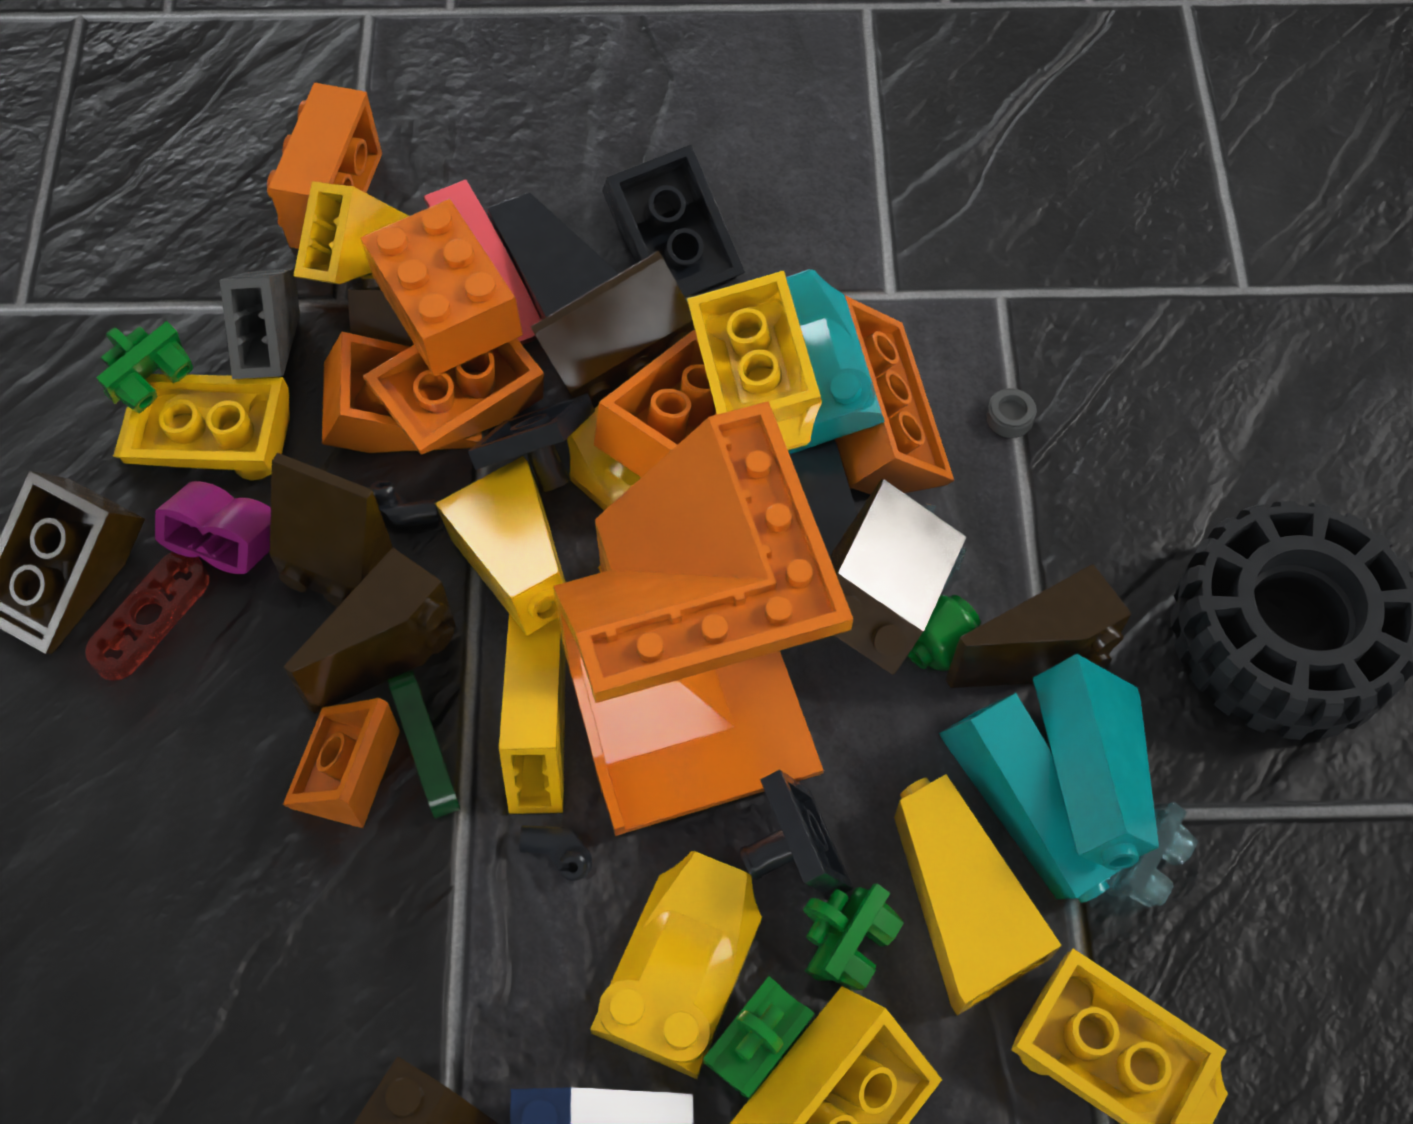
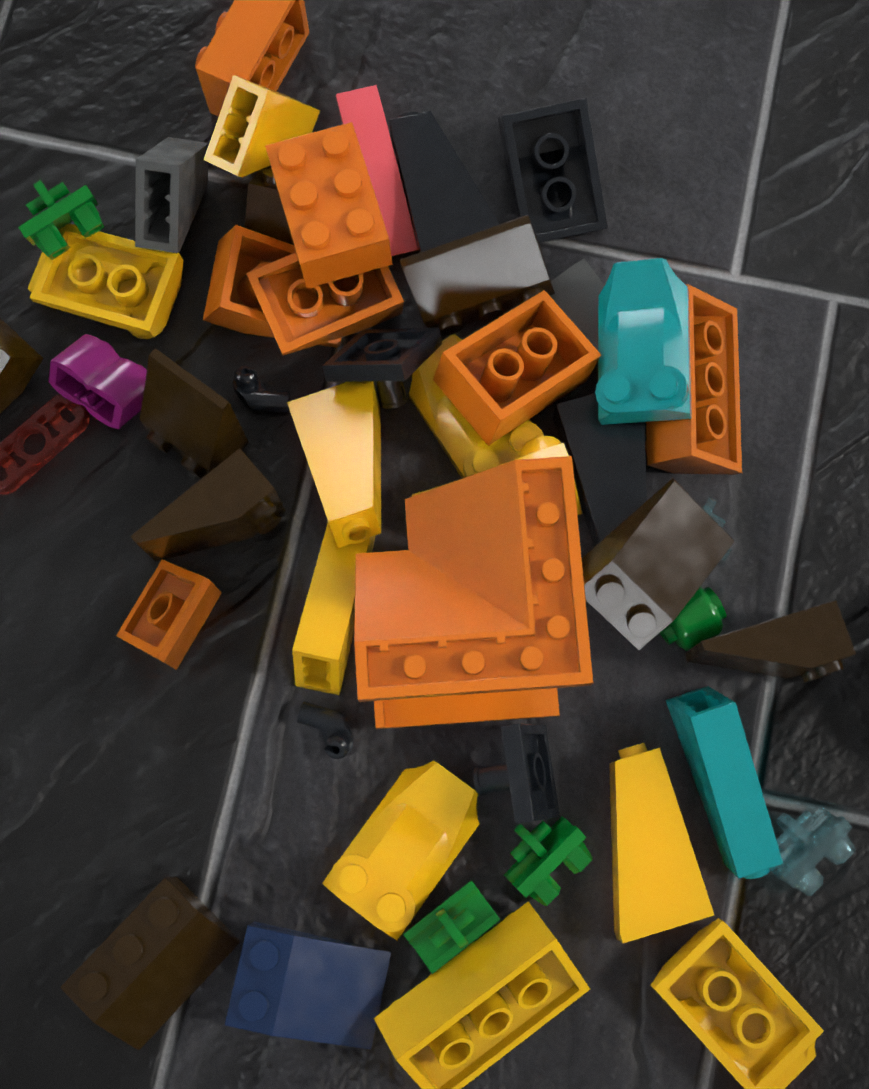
camera: 15 degrees right, 15 degrees up
dark green beam [388,670,461,819] -> none
yellow slope [687,271,822,450] -> none
dark grey tile [986,388,1037,438] -> none
teal slope [1033,654,1159,870] -> none

